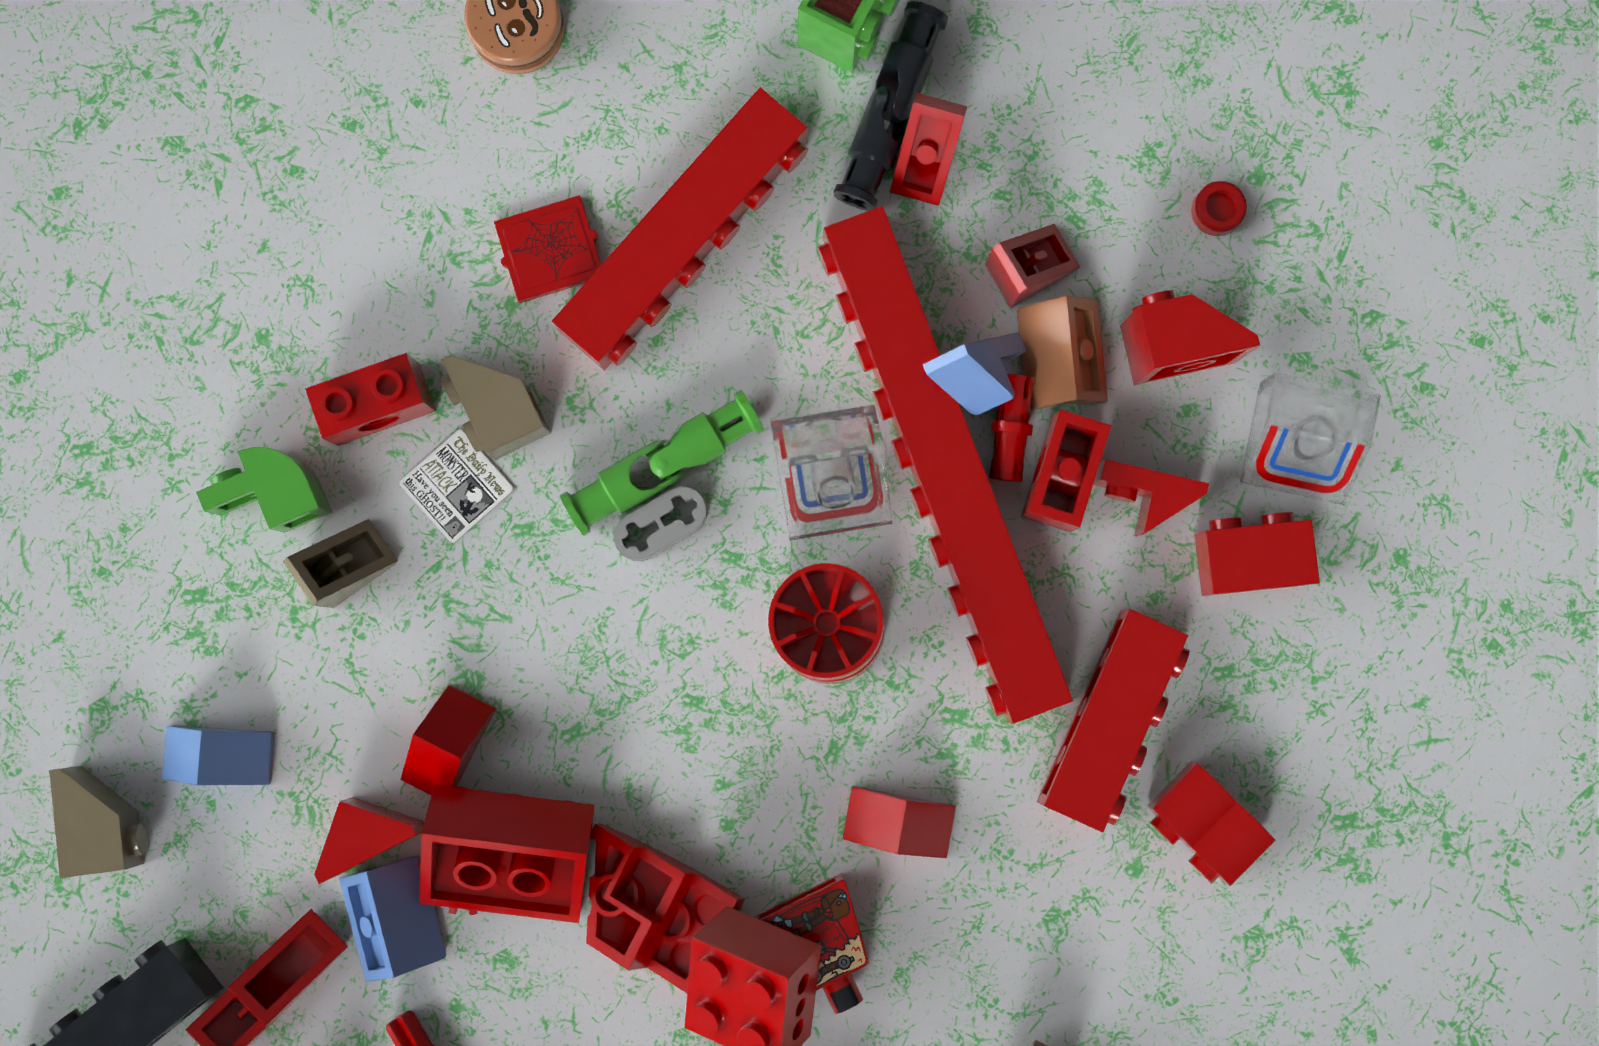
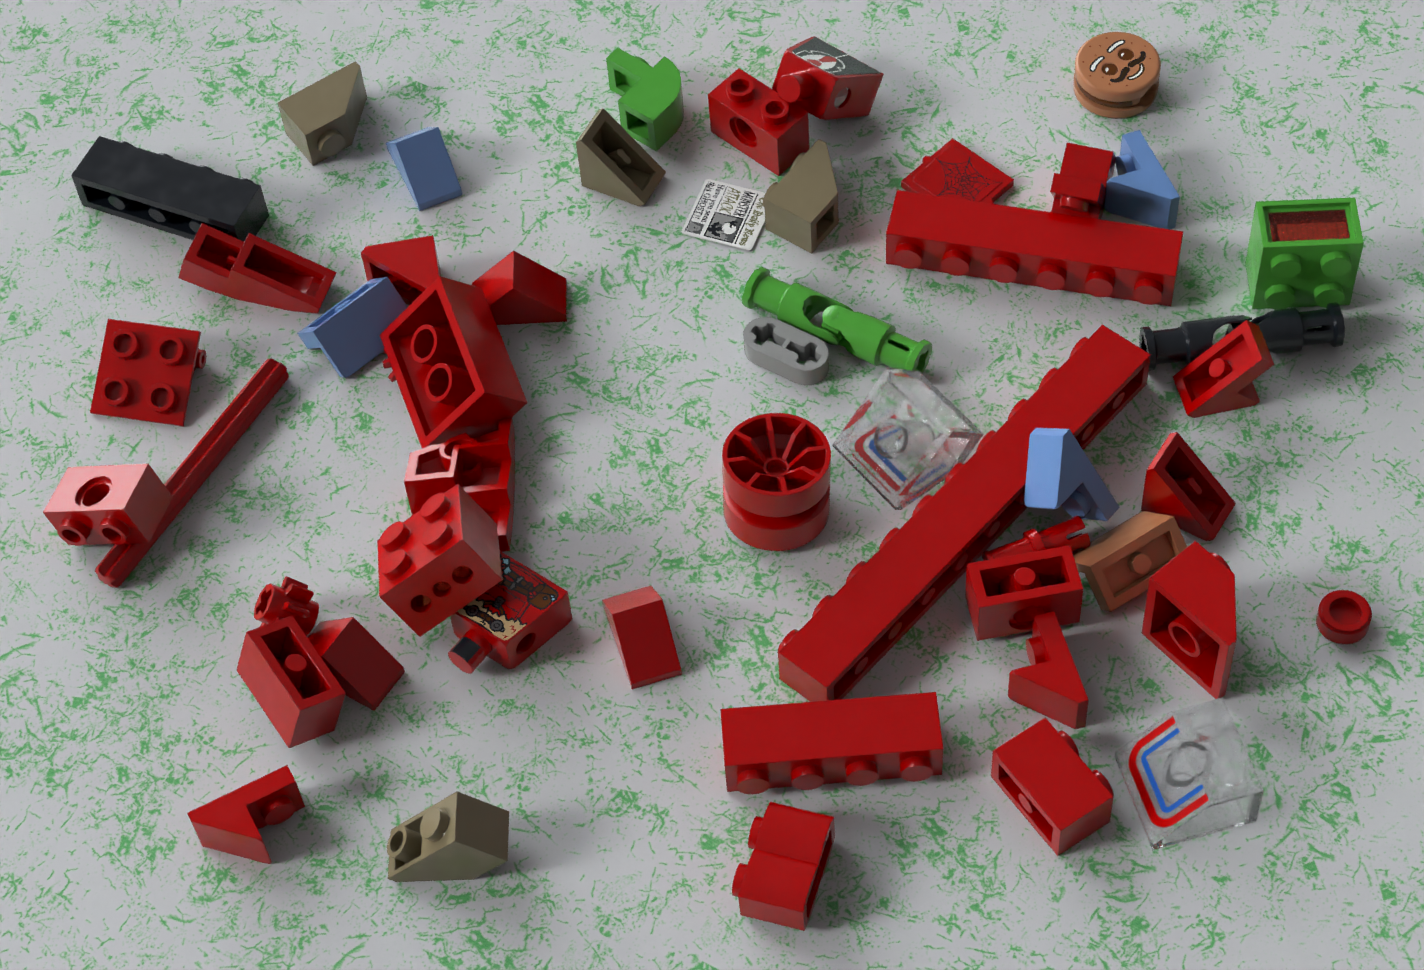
camera: 65 degrees right, 30 degrees down
none -> red torso [772,36,884,120]
none -> red brick [1050,142,1116,219]
none -> medium blue slope [1104,130,1180,229]

